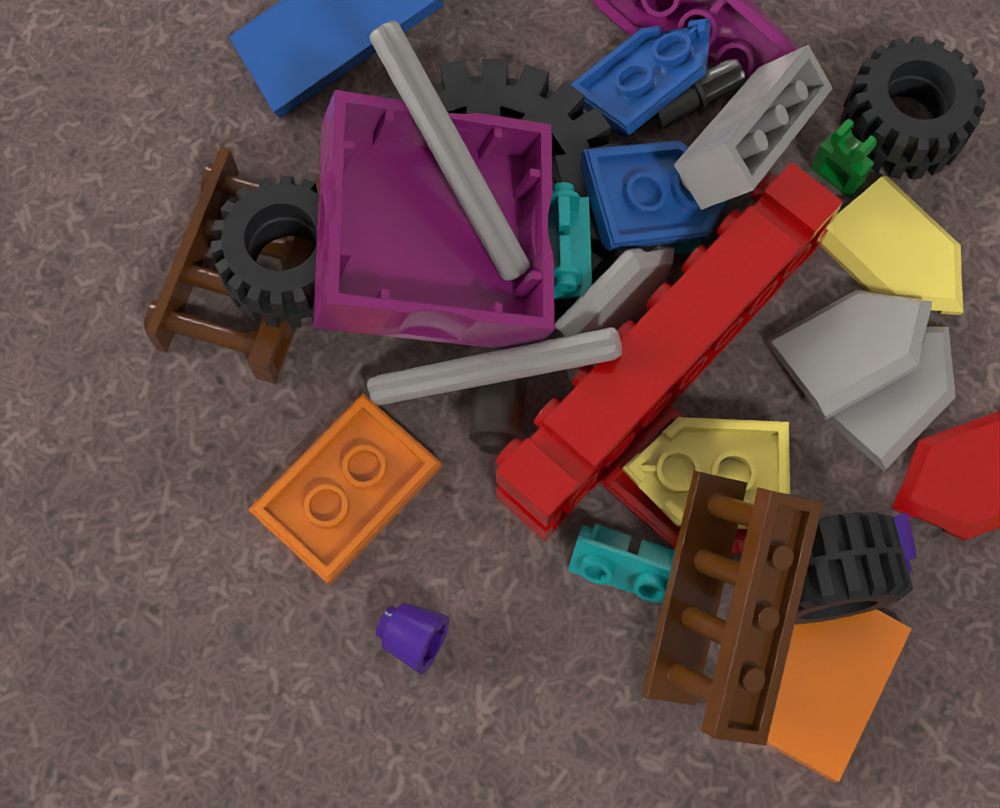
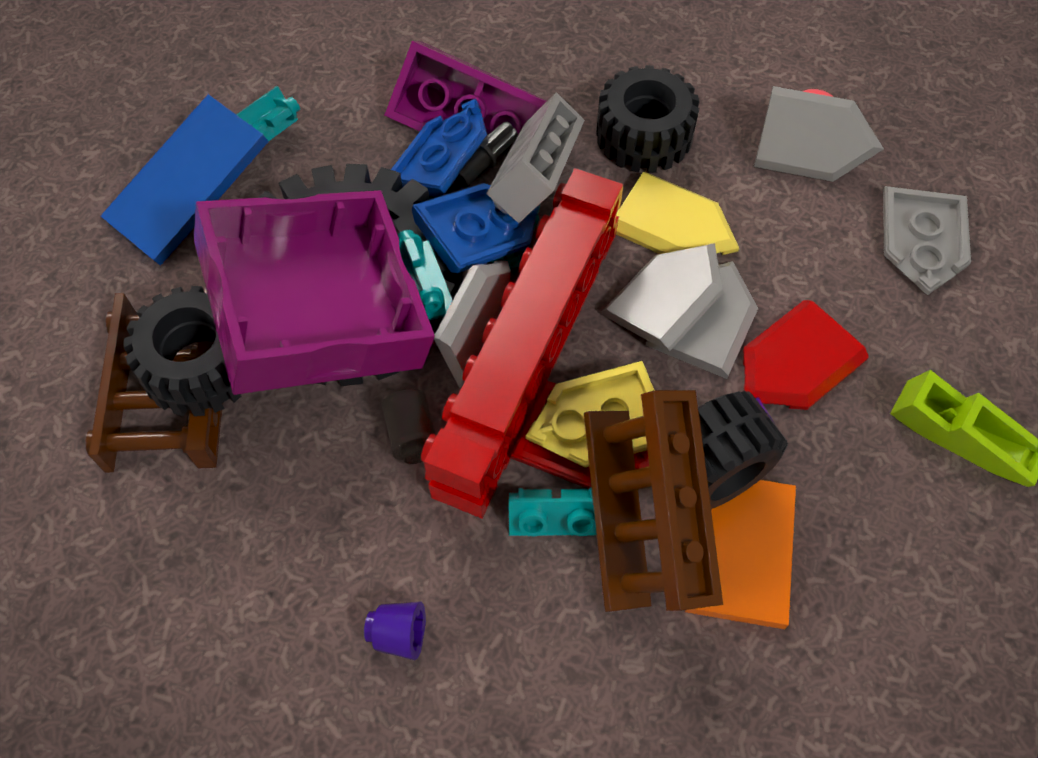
camera: 20 degrees left, 10 degrees down
orange tile [248,394,442,585] -> none
light grey axle [367,327,622,406] -> none
light grey axle [370,20,530,281] -> none
green plate [810,119,877,198] -> none

